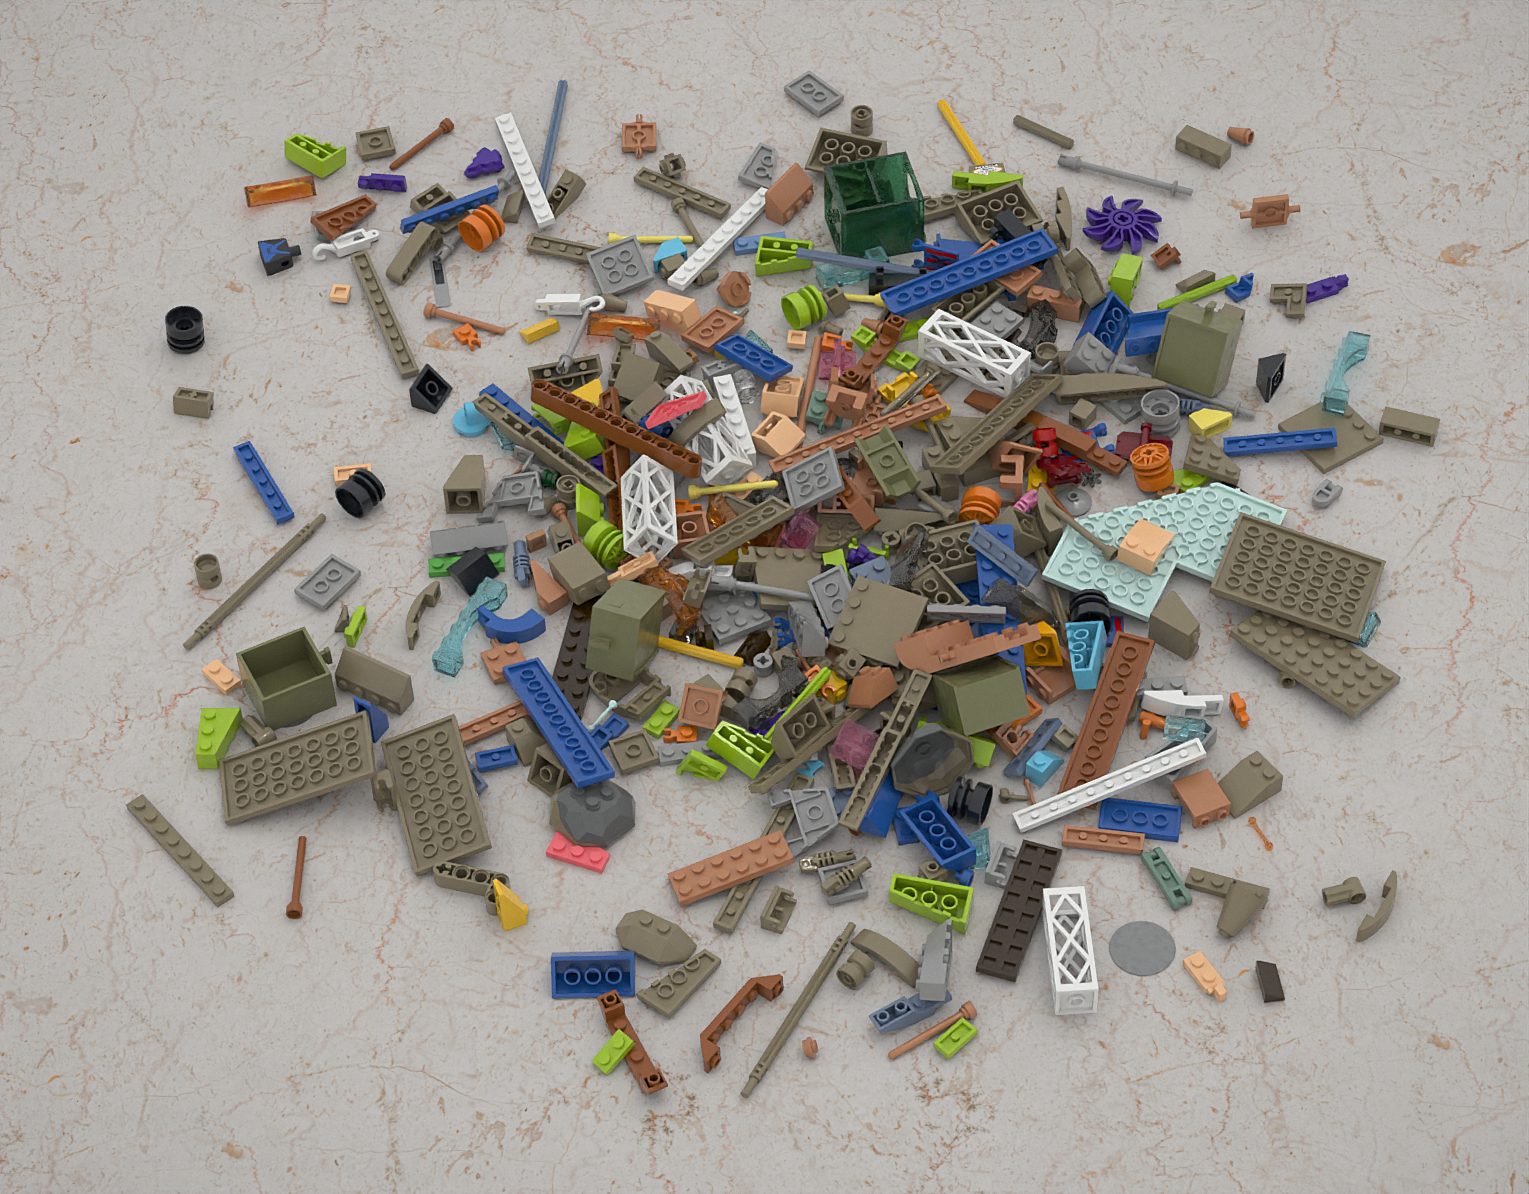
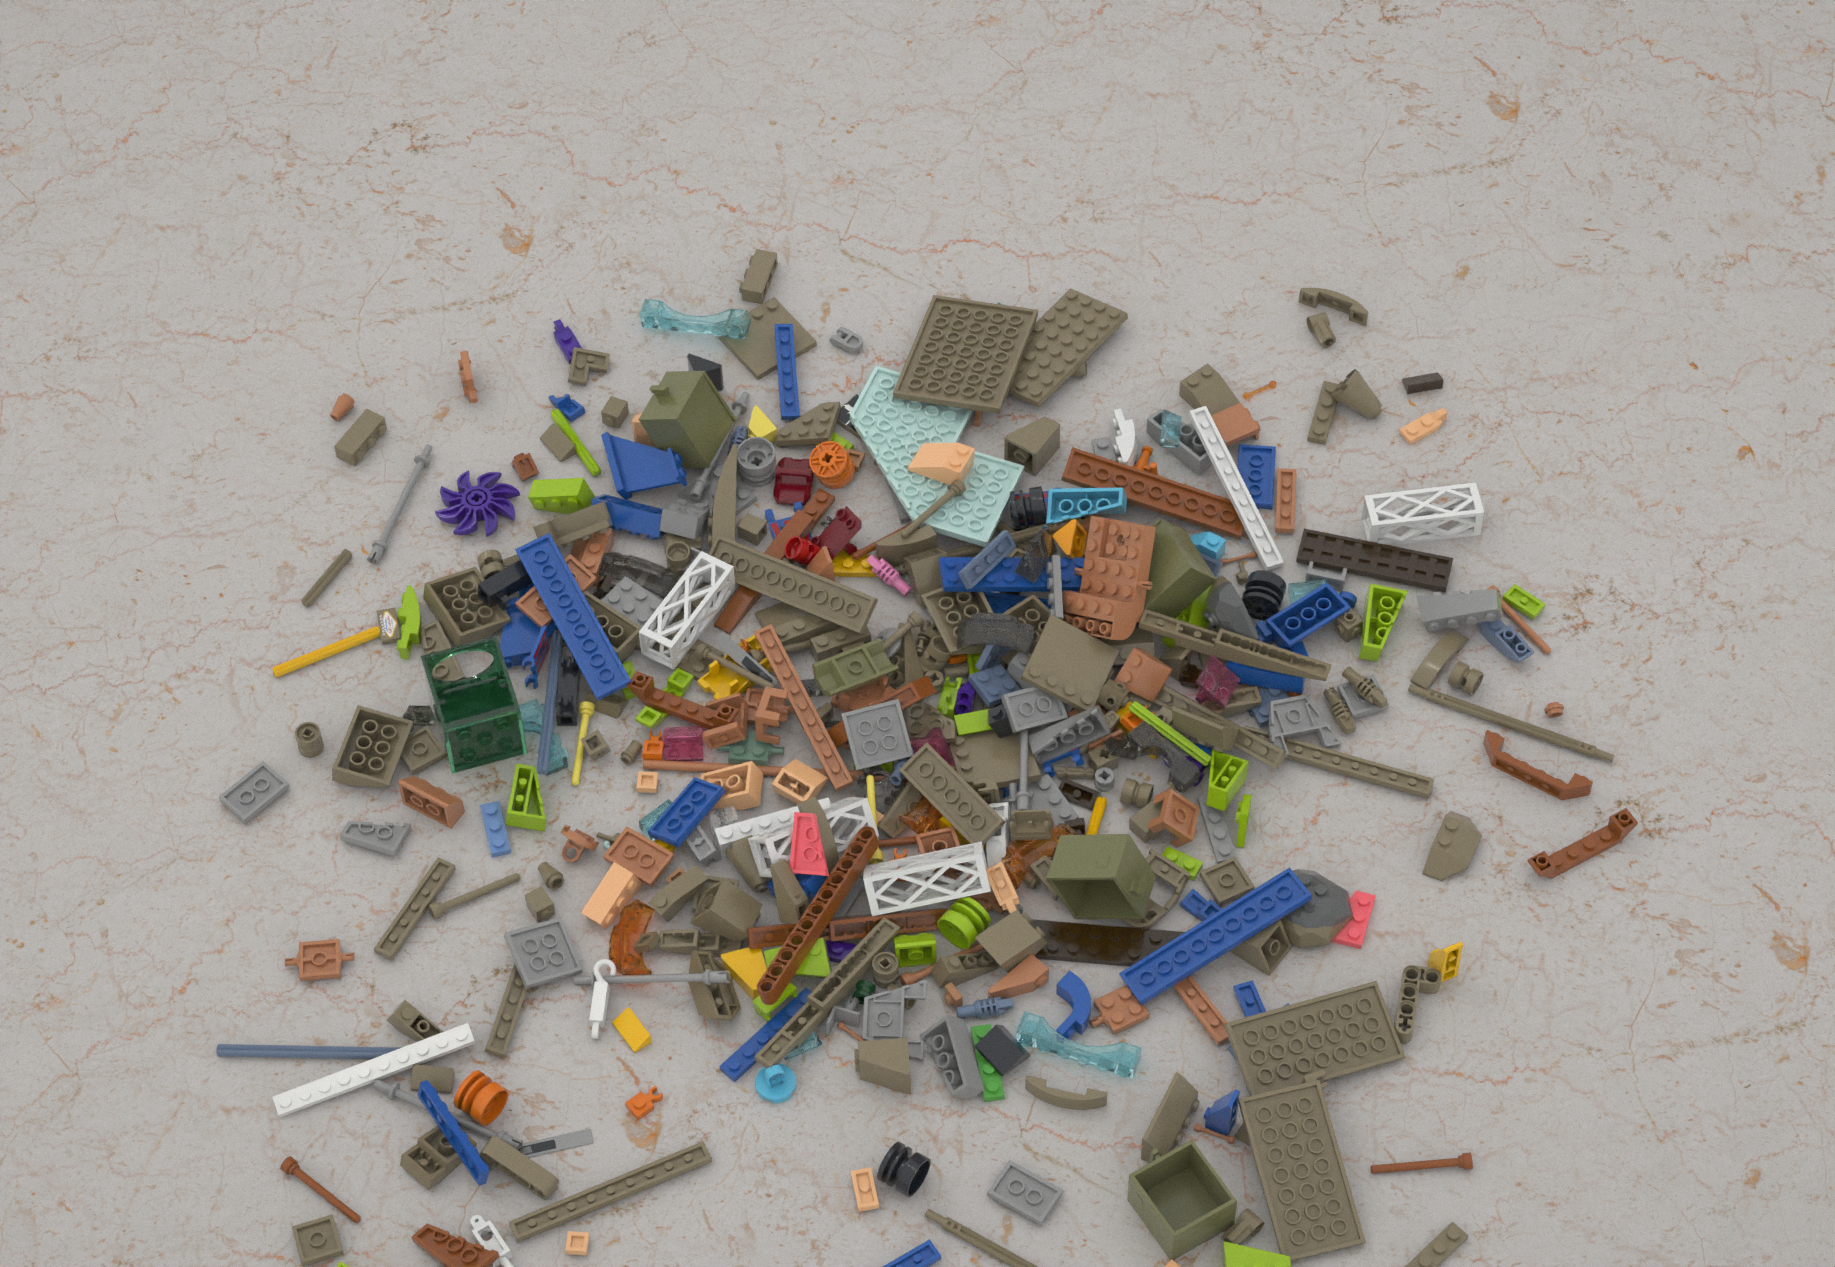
camera: 95 degrees left, 5 degrees up
dark tan slope [335,605,350,632] -> none
lime plate [344,605,368,648] -> none
dark purple hinge [357,173,408,192] -> none
black slope [409,363,453,414] -> none
nougat piece [423,302,506,335] -> none
dark purple rock [464,147,505,179] -> none
dark tan slope [505,718,548,767] -> none
blue slope [551,950,636,998] -> none
light aqua hinge [587,700,618,733] -> none
lime plate [591,1029,636,1075] -> none
dark tan cone [603,293,628,312] -> none
light yellow piece [609,233,694,244] -> none
dark tan wing [636,949,721,1019] -> none
medium azure slope [653,237,688,274] -> none
dark tan brick [659,153,686,179] -> none
orange plate [663,726,698,744] -> none
nougat plate [667,830,795,907] -> none
white plate [668,187,768,291] -> none
dark tan hinge [760,885,797,934] -> none
lime wheel [781,284,827,331] -> none
nougat cone [861,318,885,338] -> none
orange wheel [957,486,1002,525] -> none
nougat panel [1000,455,1024,508] -> none
dark tan slope [1055,187,1072,250] -> none
light grey dish [1056,488,1092,517] -> none
flat silver sticker [1109,921,1176,976] -> none
sand green plate [1140,847,1192,910] -> none
orange plate [1229,692,1250,728] -> none

